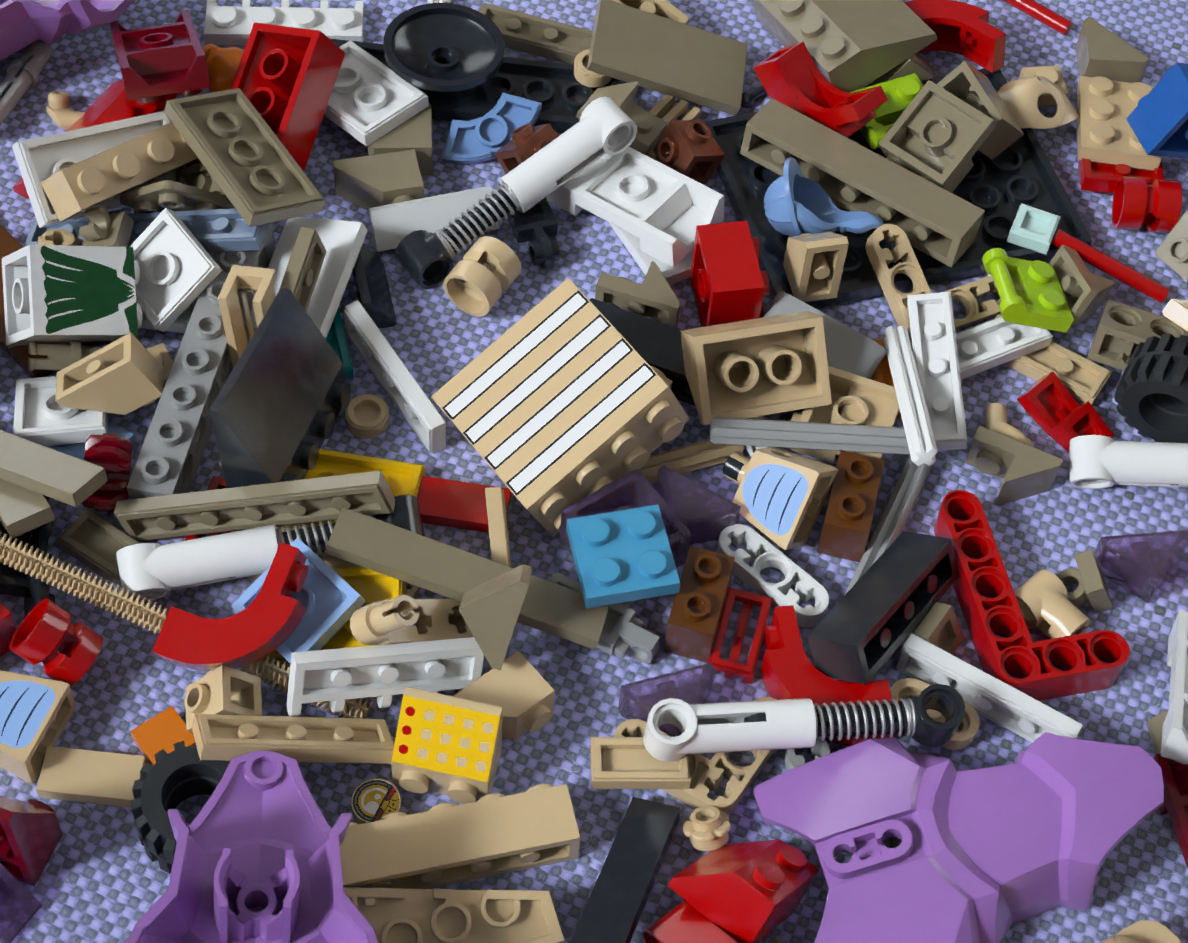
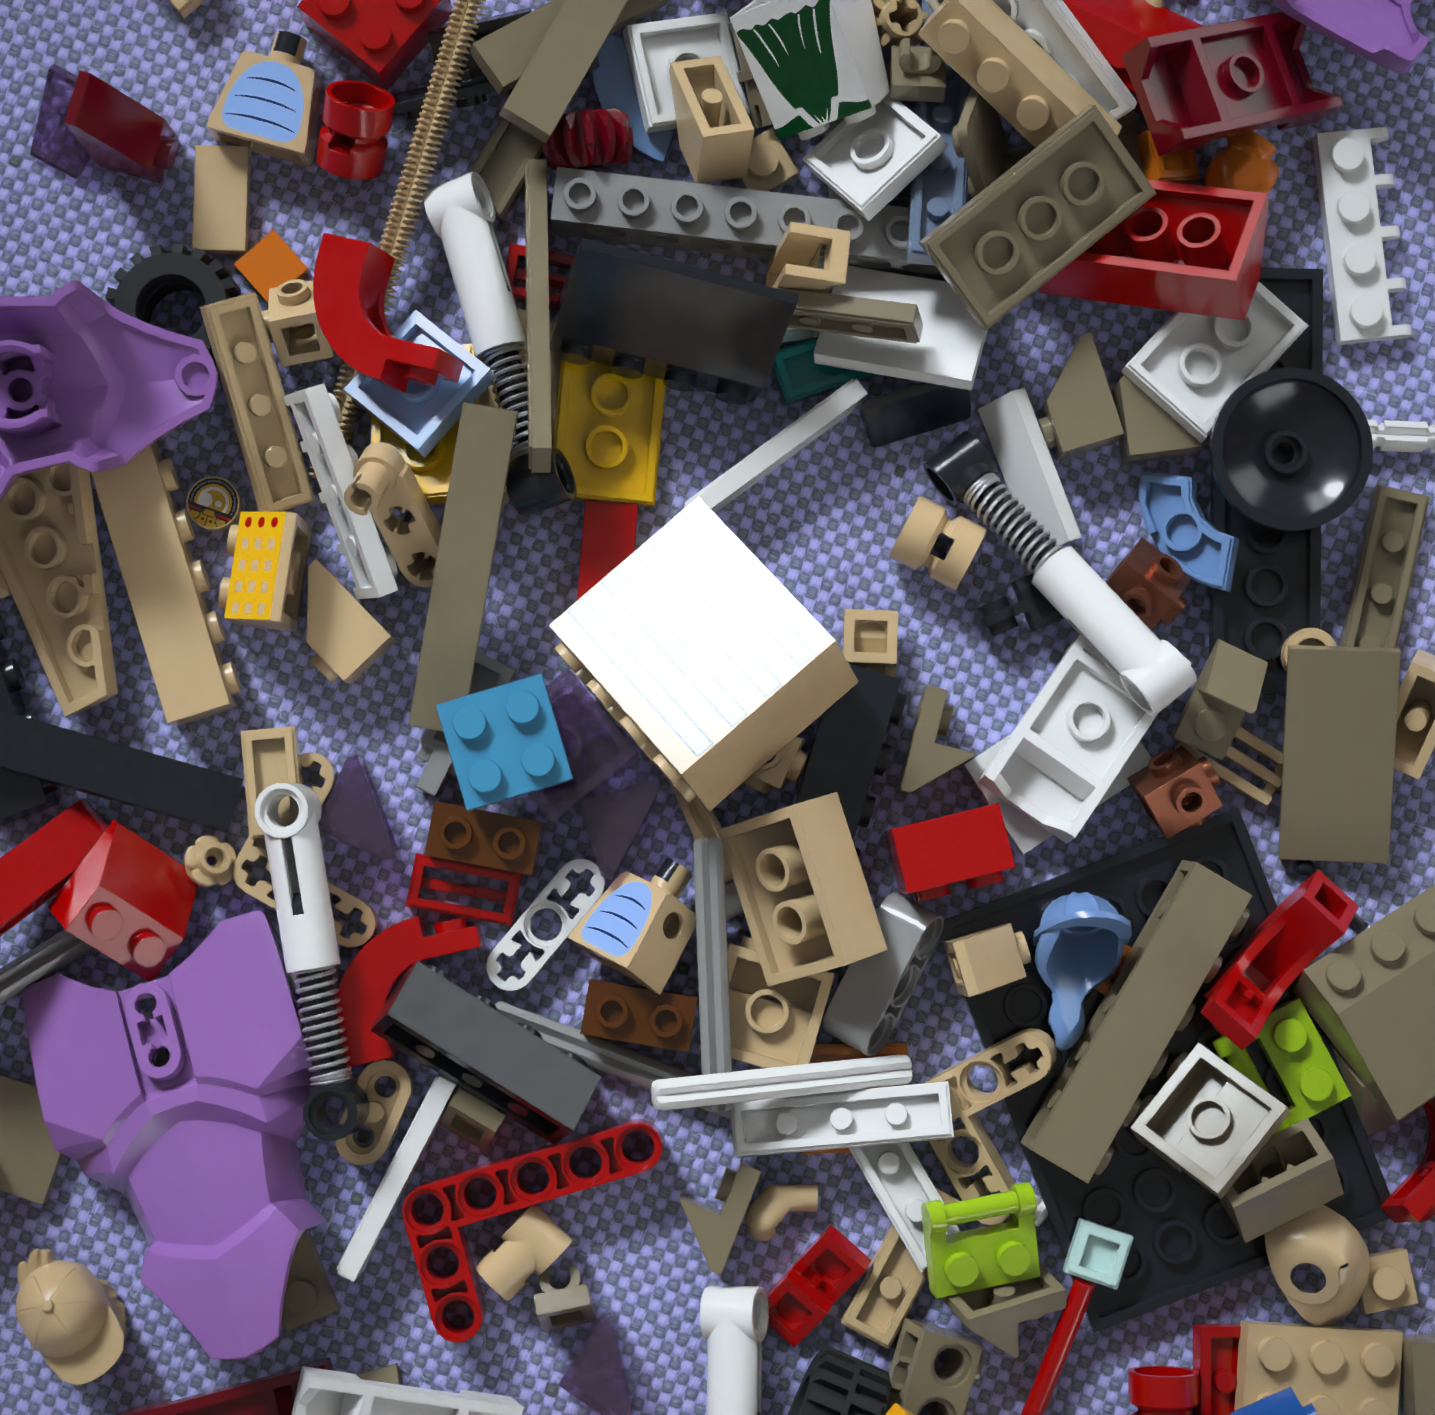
camera: 85 degrees right, 30 degrees up
tan tile [345,394,390,439] -> none
dark tan slope [459,564,533,670] -> none
tan tile [485,486,512,568] -> none

